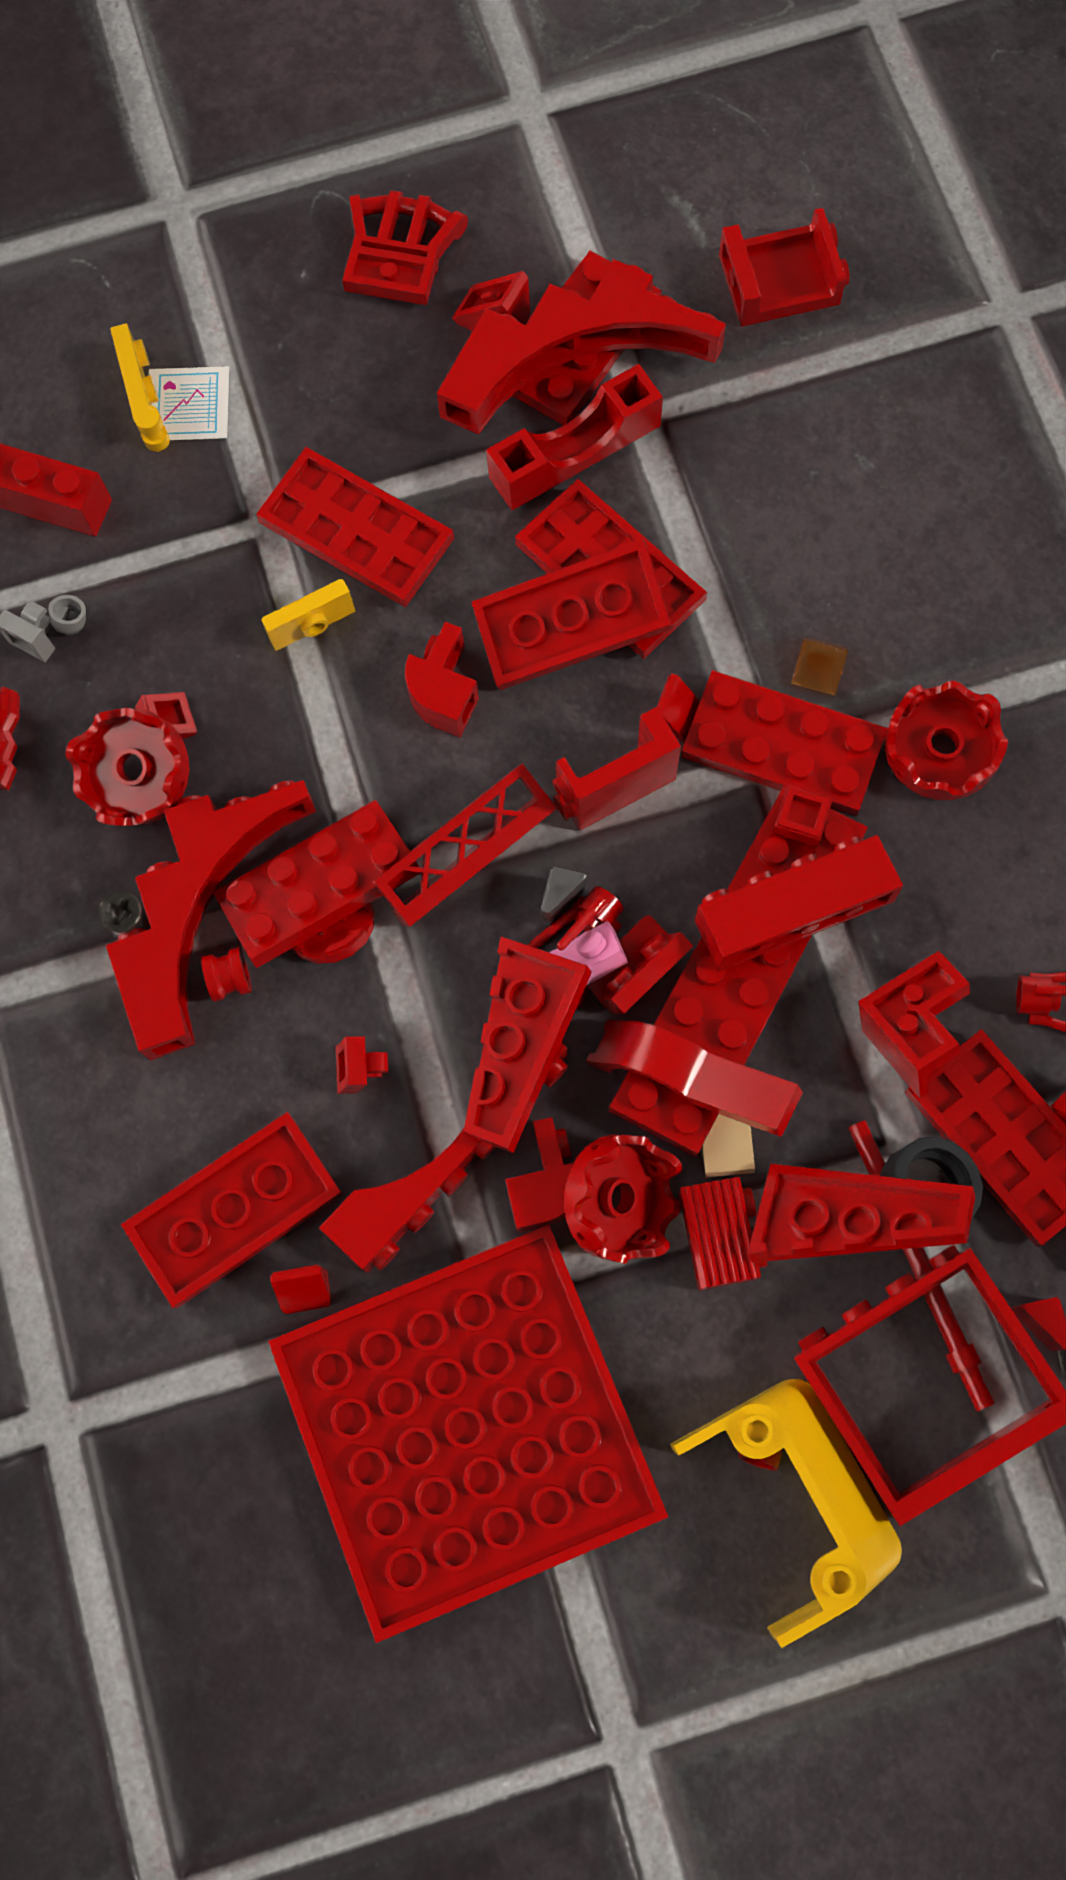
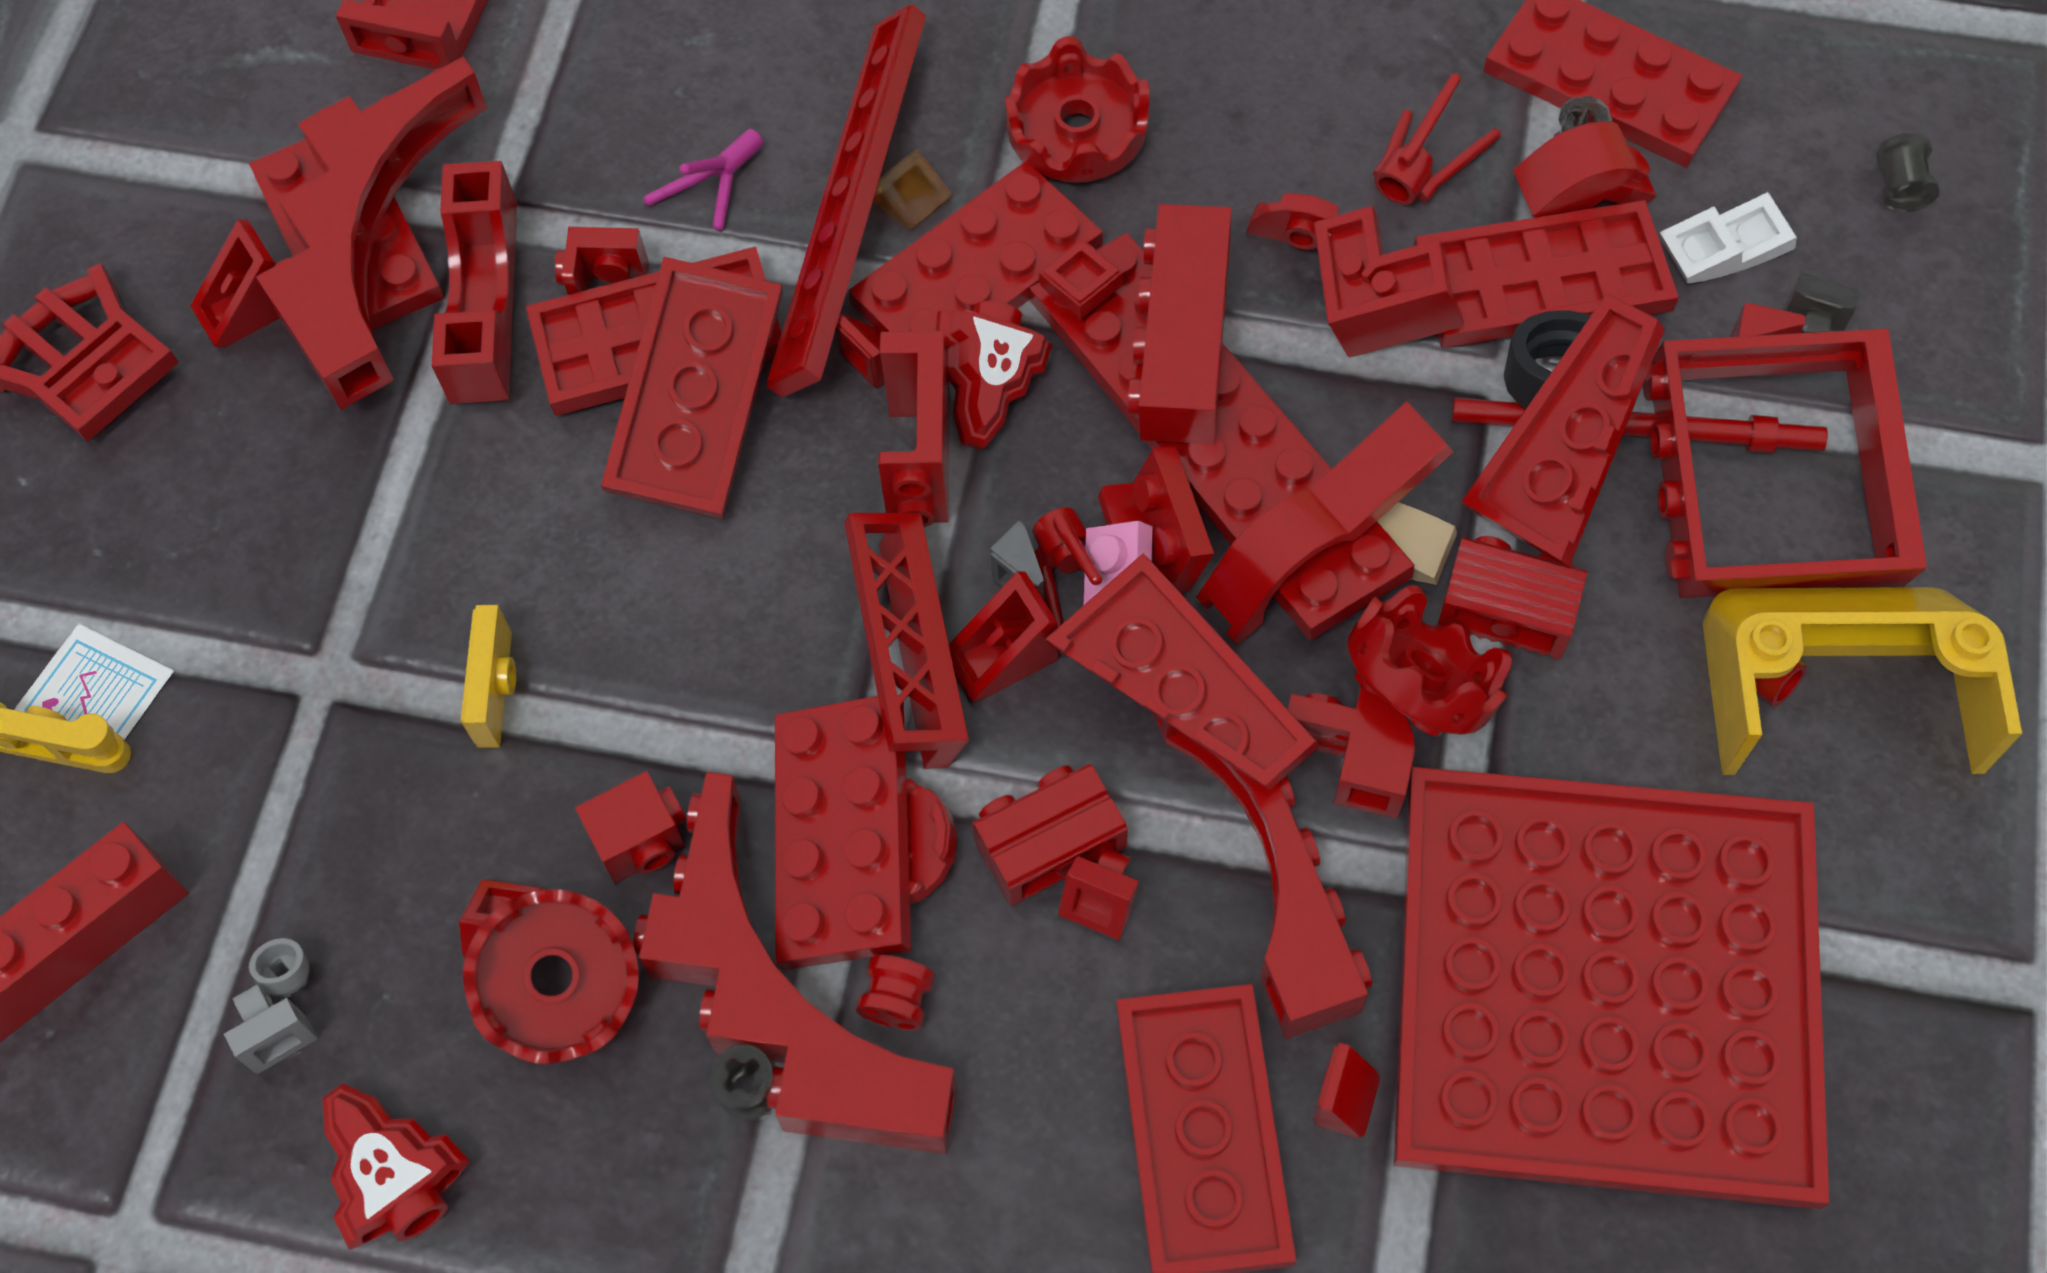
camera: 65 degrees left, 10 degrees down
red plate [256,447,454,608] -> none
red brick [405,621,479,738] -> none
none -> red bracket [555,227,649,295]
none -> red brick [575,771,687,884]
none -> dark pink plant [643,129,764,231]
none -> red tile [766,4,927,398]
none -> red rock [936,301,1052,450]
none -> red slope [949,571,1058,702]
none -> red brick [972,763,1128,907]
none -> red plate [1245,193,1339,250]

